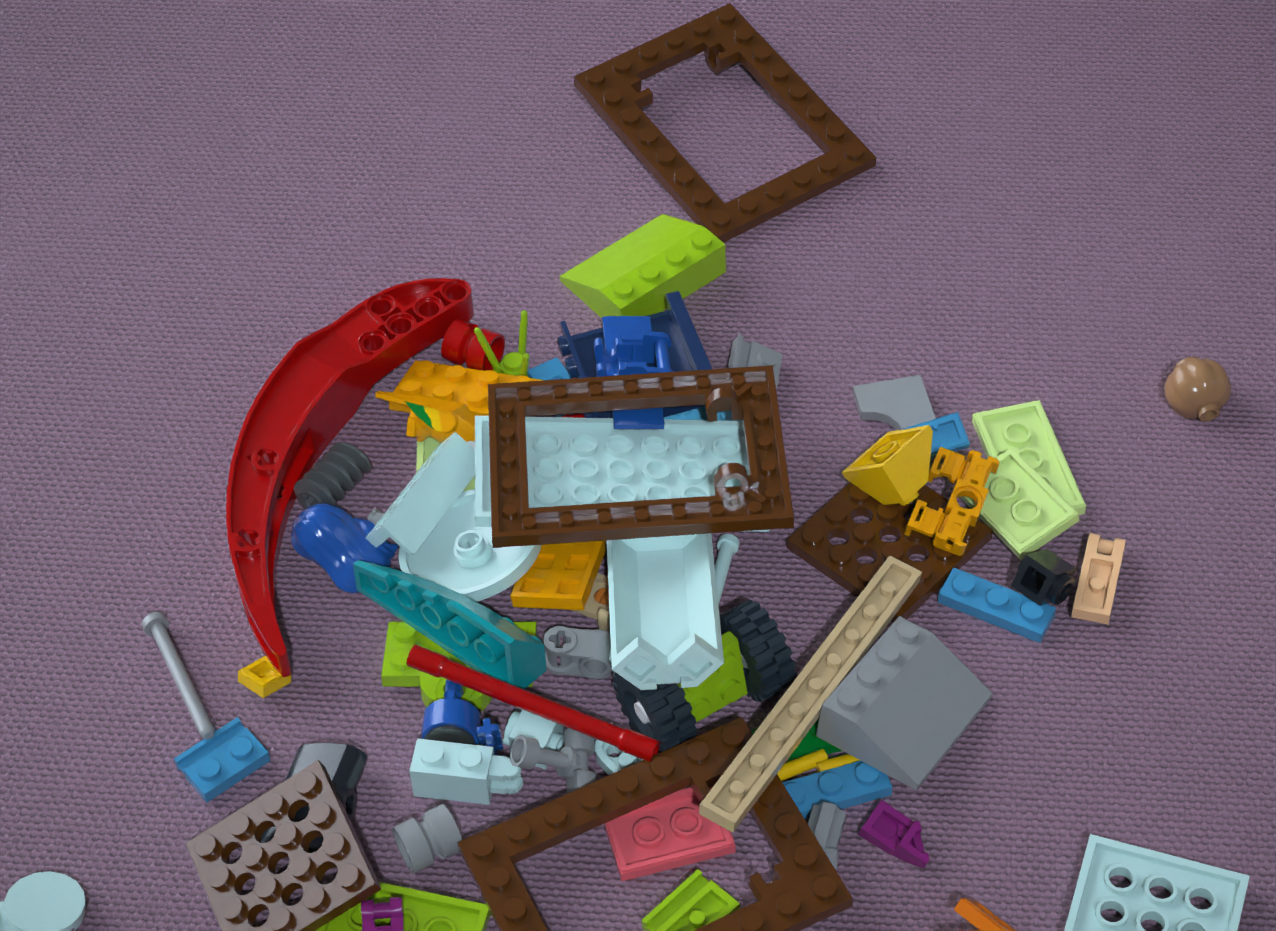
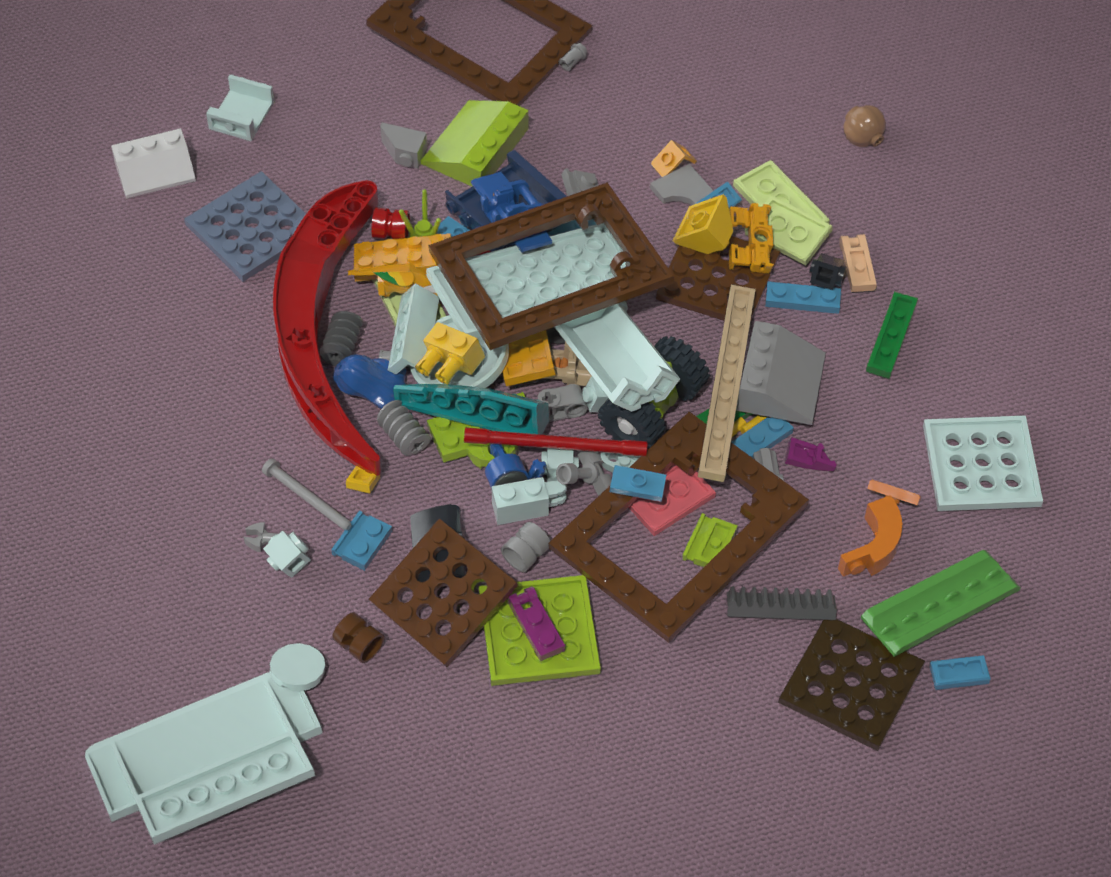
camera: 25 degrees left, 5 degrees up
none -> white slope [111,128,196,199]
none -> sand blue piece [184,171,306,282]
none -> light aqua panel [206,75,274,141]
none -> light grey bar [244,522,277,552]
none -> light aqua brick [263,531,311,578]
none -> reddish brown wheel [332,612,385,663]
none -> light grey piece [377,400,431,456]
none -> light grey slope [380,122,427,169]
none -> yellow brick [415,322,485,384]
none -> light grey pin [559,43,587,71]
none -> dark azure plate [609,465,666,502]
none -> light orange bracket [651,140,697,177]
none -> green plate [866,292,918,379]

